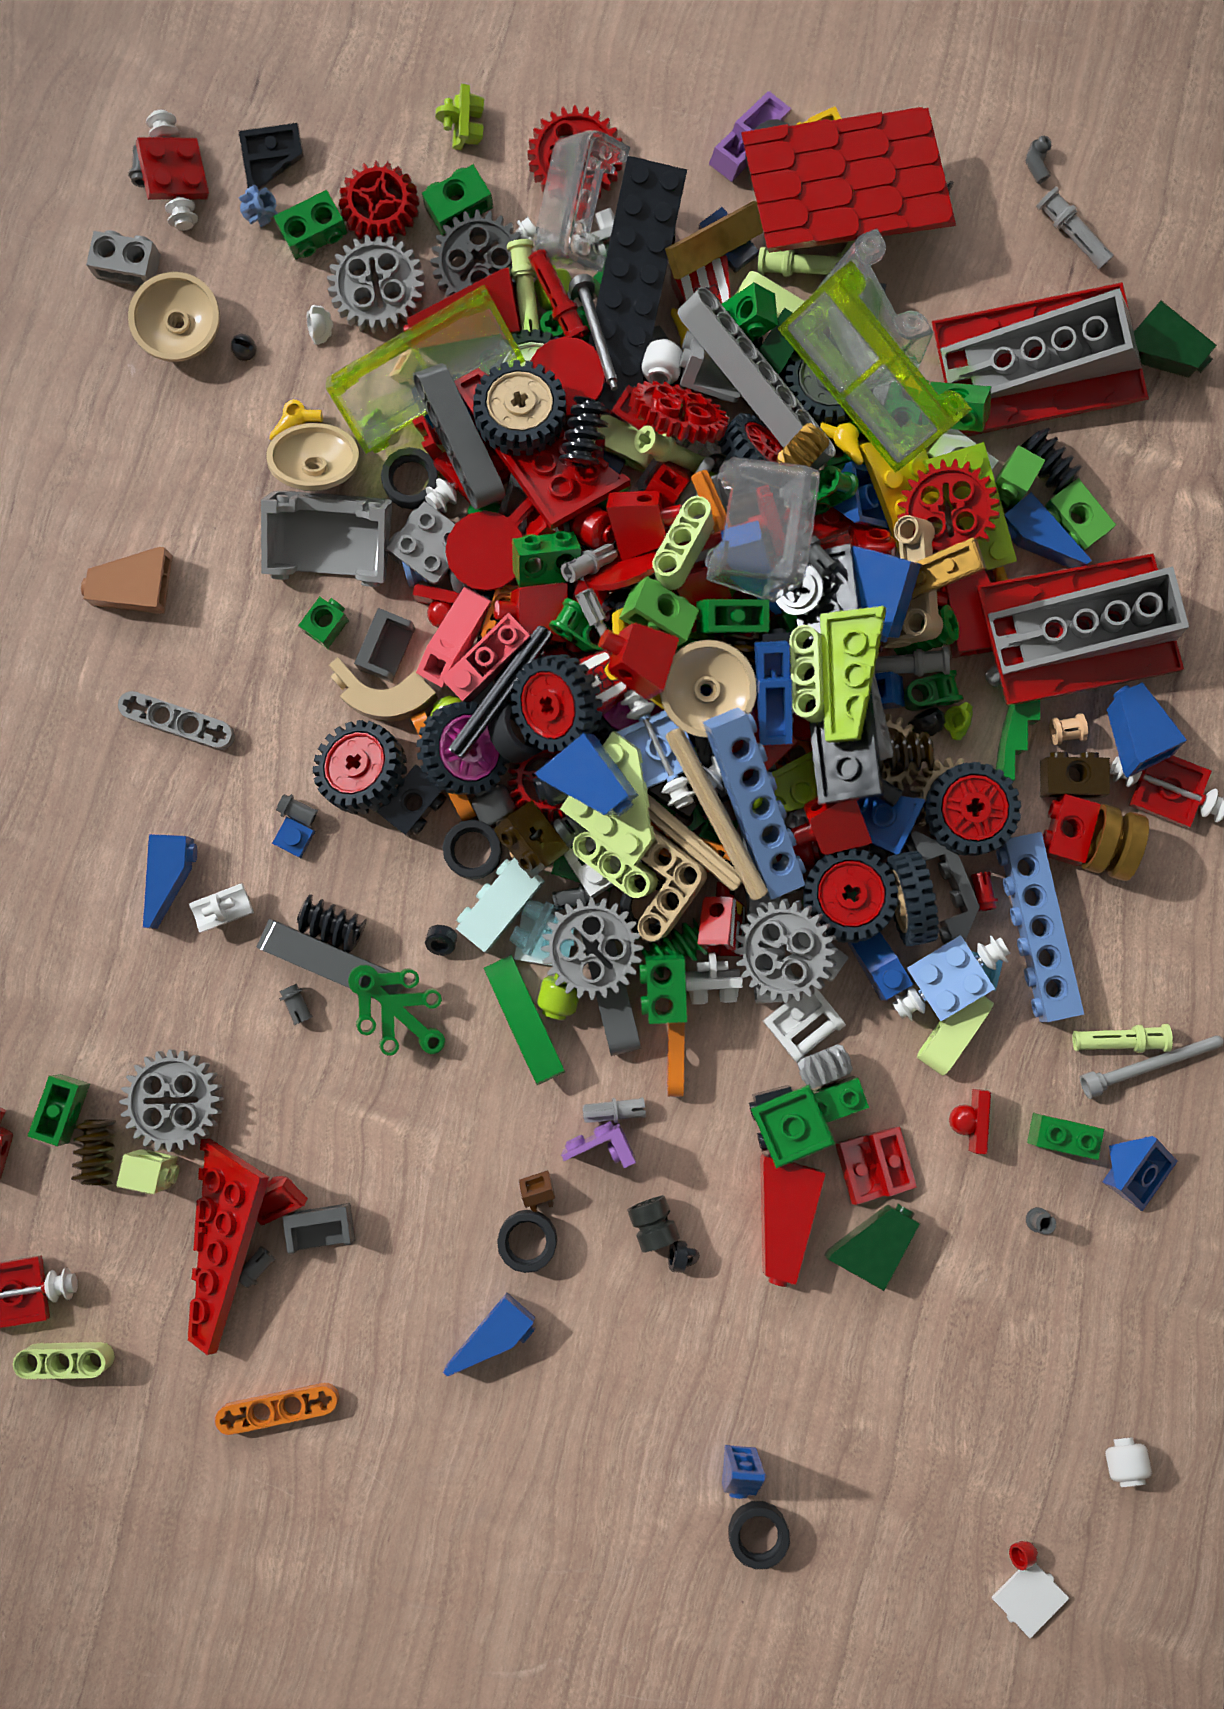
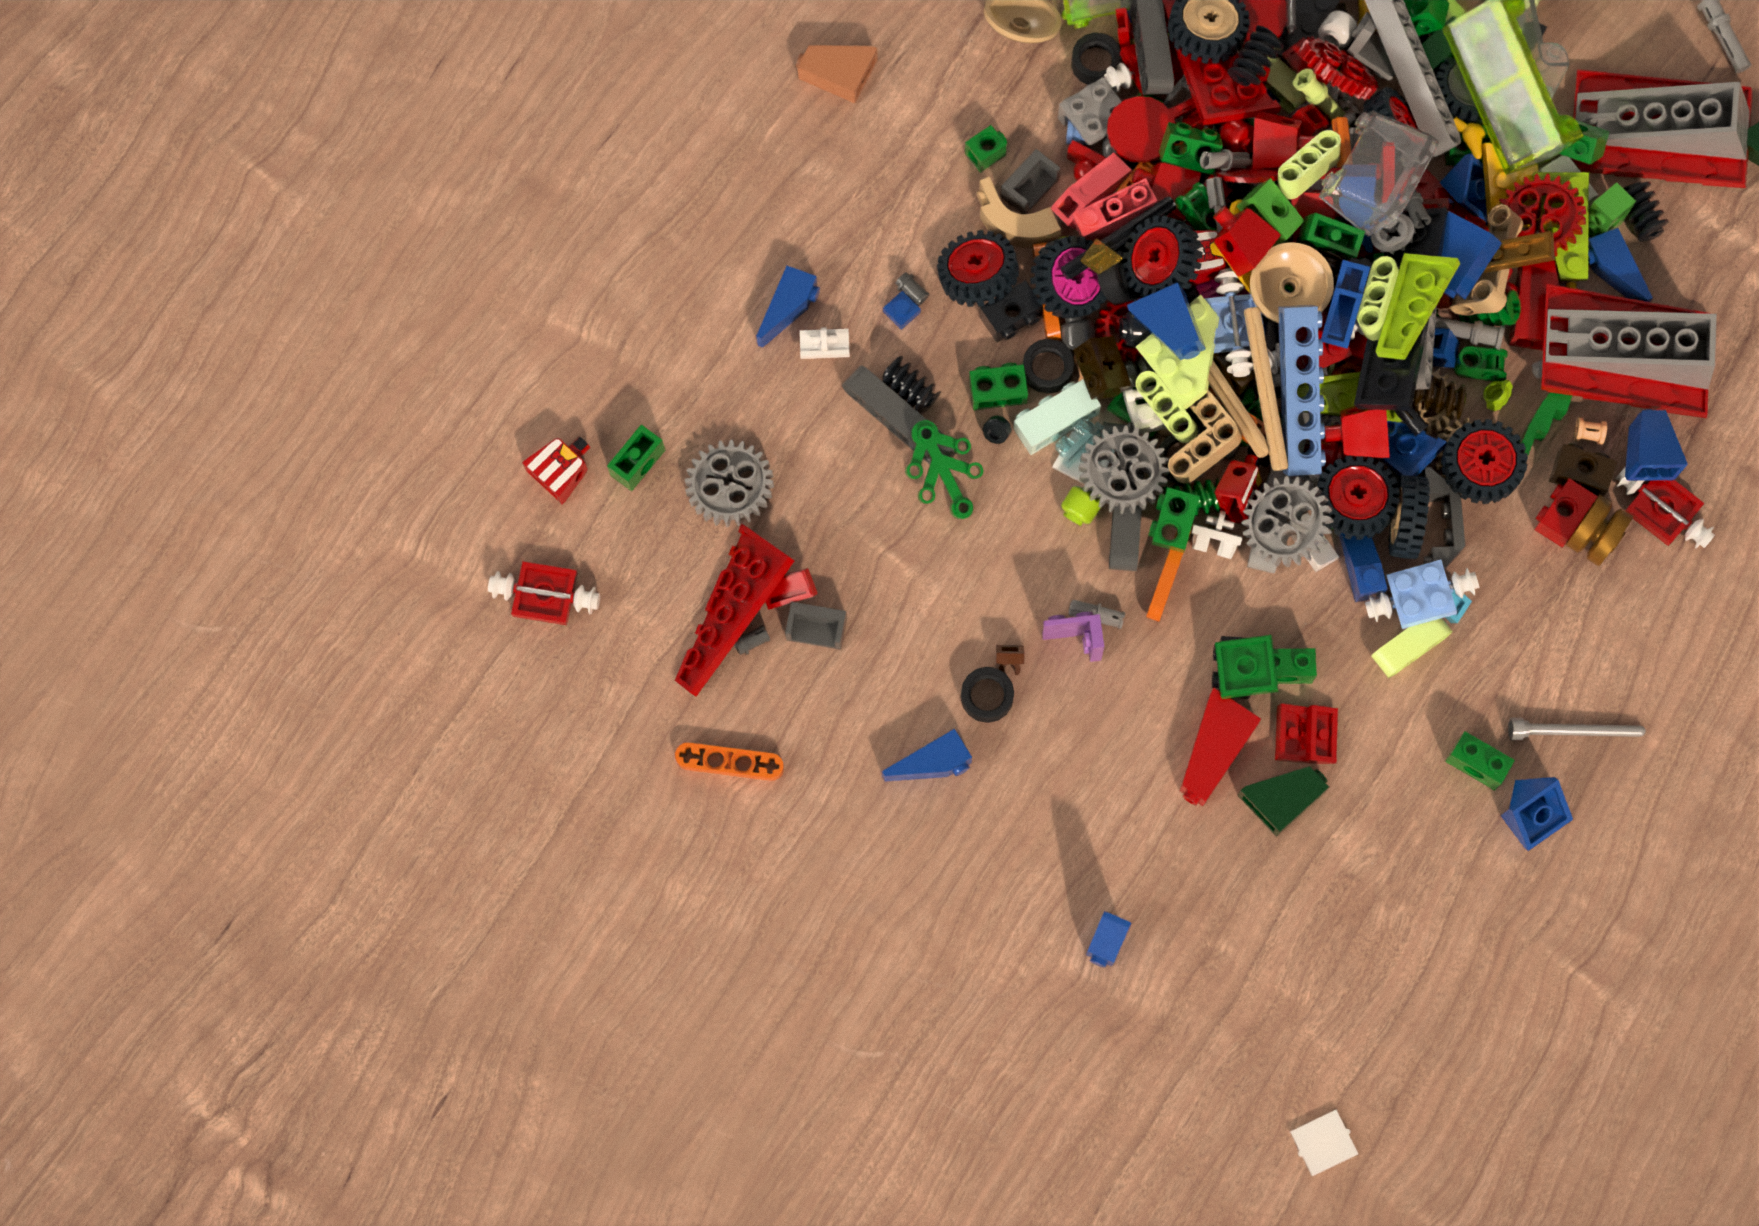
camera: 25 degrees right, 10 degrees down
yellowish green beam [13,1342,115,1379] -> none
dark brown piece [71,1119,116,1186] -> none
yellowish green brick [116,1149,180,1194] -> none
light grey beam [118,691,235,750] -> none
light grey windscreen [261,491,392,587] -> none
dark grey pin [279,984,313,1025] -> none
green slope [484,955,565,1086] -> none
pearl dark grey wheel [627,1195,680,1253] -> none
black tile [668,1240,700,1273] -> none
black tyre [728,1501,790,1570] -> none
white plate [763,986,846,1064] -> none
pearl gold gear [777,423,829,478] -> none
green piece [798,465,859,516] -> none
light grey gear [798,1044,853,1089] -> none
black piece [908,707,946,736] -> none
red tile [949,1089,991,1154] -> none
red pin [971,872,999,912] -> none
medium blue brick [996,832,1084,1022] -> none
red hinge [1009,1541,1038,1570] -> none
dark grey pin [1026,1207,1056,1234] -> none
bright green brick [1044,478,1116,551] -> none
yellowish green pin [1072,1024,1173,1053] -> none
white head [1105,1437,1152,1487] -> none
none -> green brick [969,363,1028,411]
none -> clear yellow slope [1080,238,1123,274]

